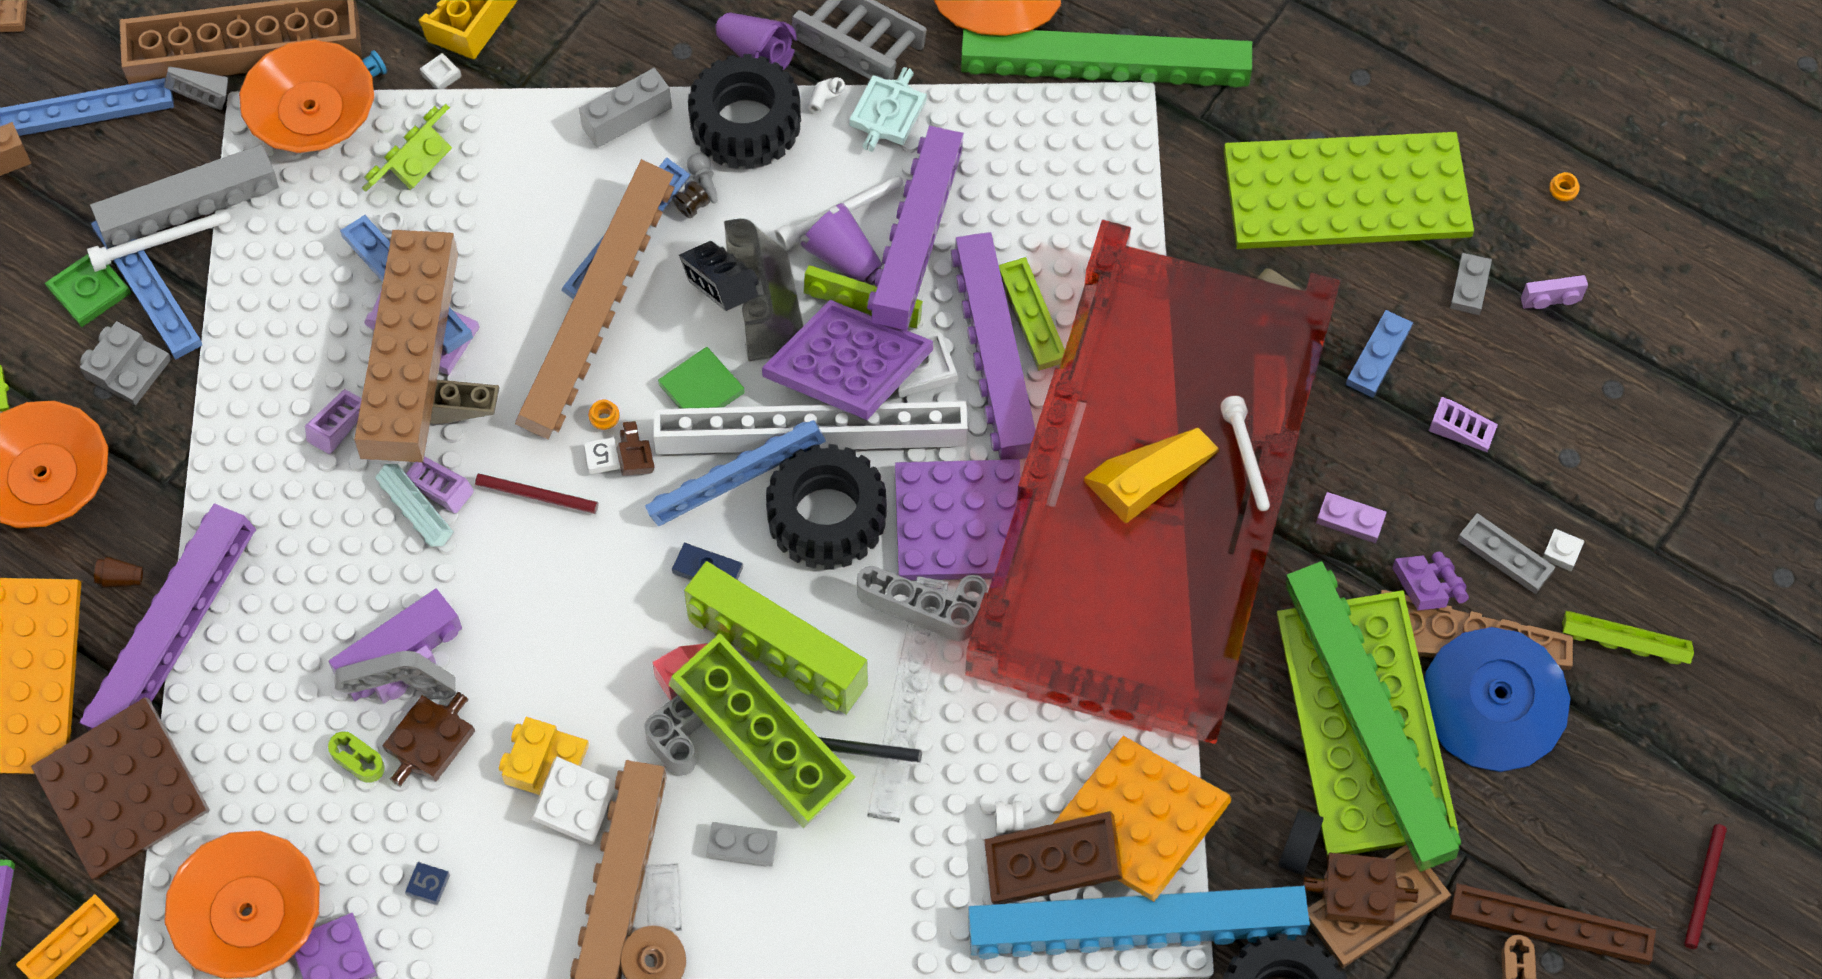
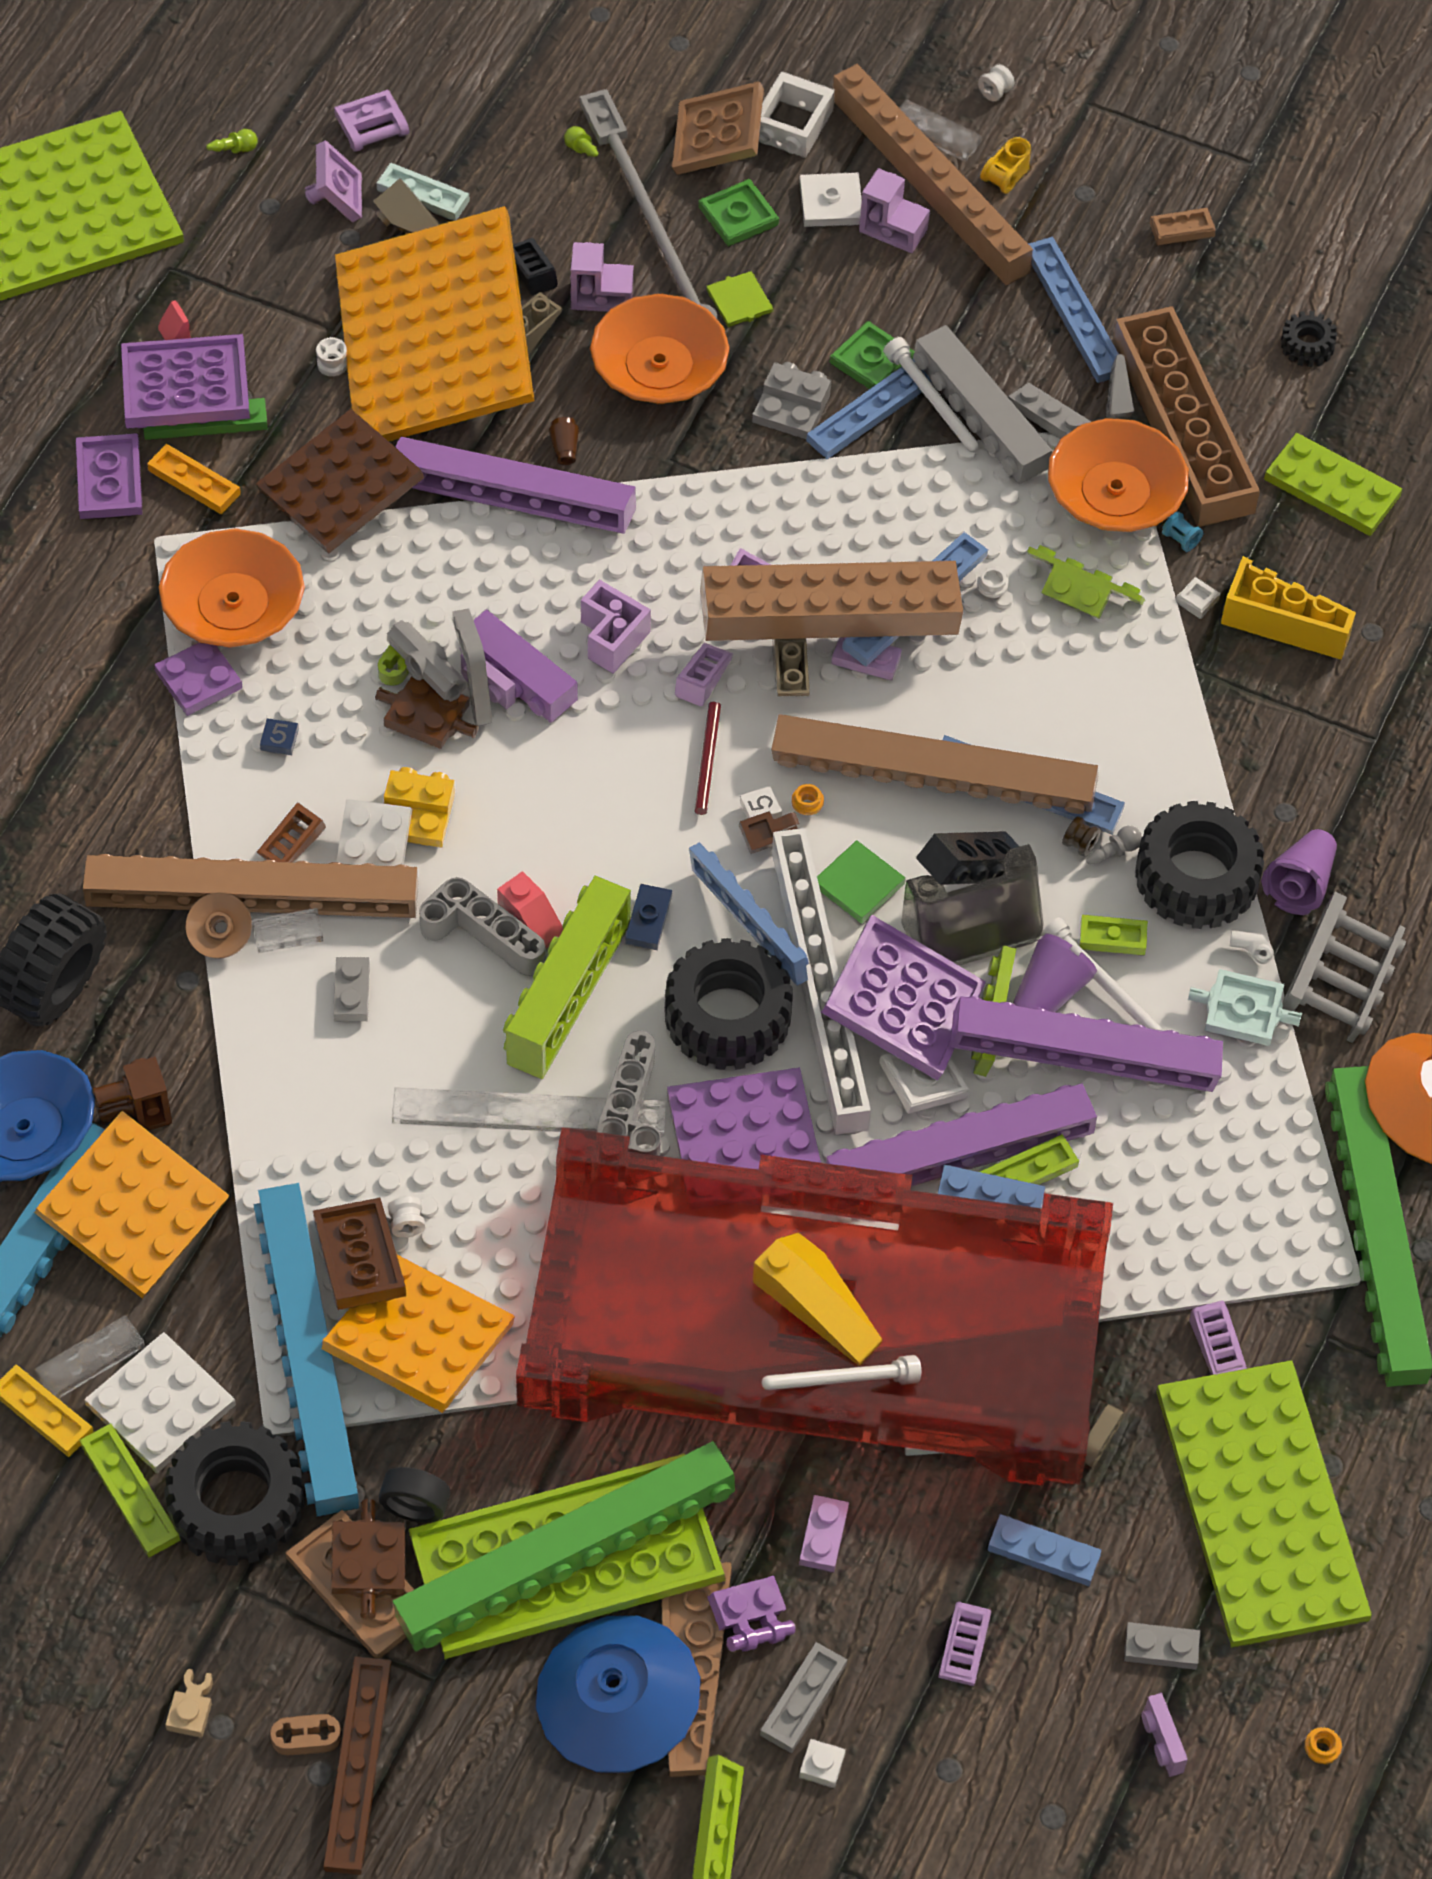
camera: 80 degrees right, 5 degrees down
light aqua piece [375,464,454,547] -> none
light grey brick [579,68,672,148] -> none
lime brick [669,633,856,829] -> none
black bar [819,737,922,763] -> none
none -> dark orange slope [257,802,326,862]
none -> light grey piece [386,620,467,702]
none -> lavender brick [581,579,651,674]
none -> medium blue plate [937,1165,1045,1222]
none -> light grey plate [1008,383,1091,439]
none -> lime plate [1079,915,1148,955]
none -> lavender slope [1189,1300,1247,1375]

